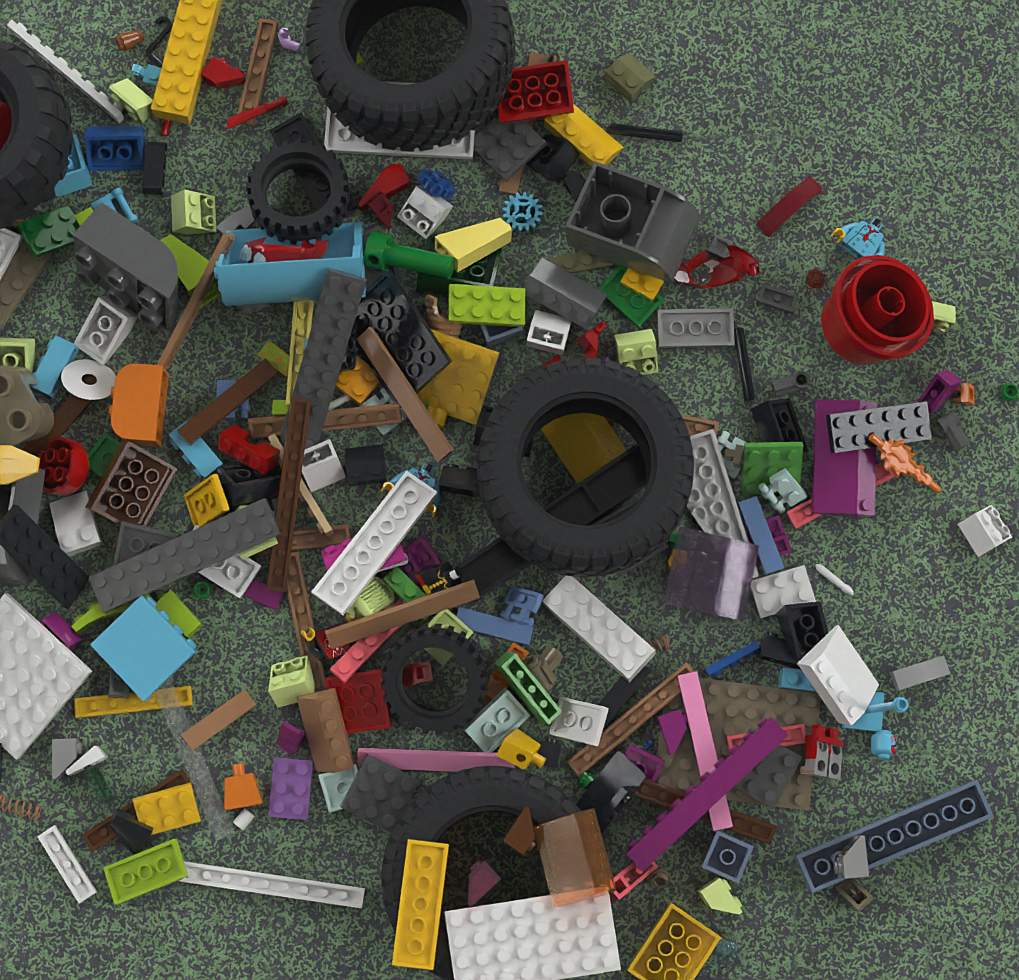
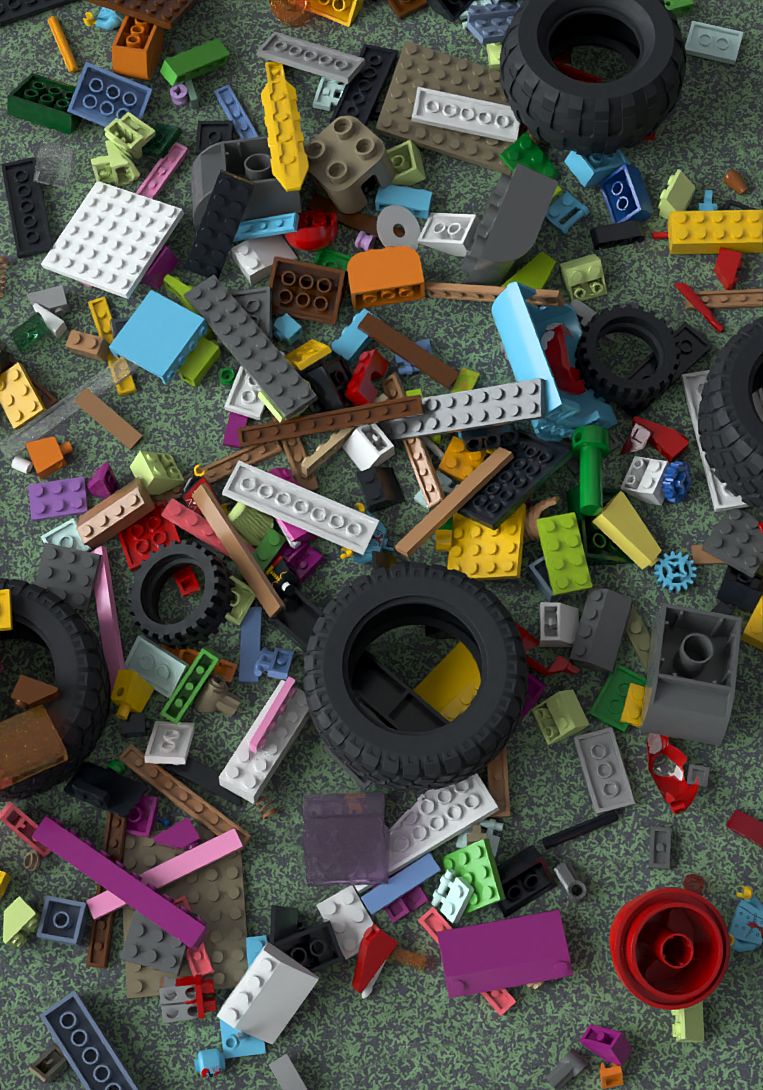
camera: 85 degrees right, 10 degrees down
white plate [7,20,124,123] -> none
blue plate [704,641,760,678] -> none
plate [826,401,932,453] -> none
light grey slope [834,836,869,878] -> none
orange piece [869,434,941,493] -> none
none -> medium nougat brick [65,330,110,362]
none -> medium azure tile [233,213,299,242]
none -> bright pink plate [249,677,297,754]
none -> medium azure brick [273,313,303,346]
none -> red slope [351,924,398,994]
none -> lavender wheel [355,231,376,251]
none -> clear orange piece [387,947,428,972]

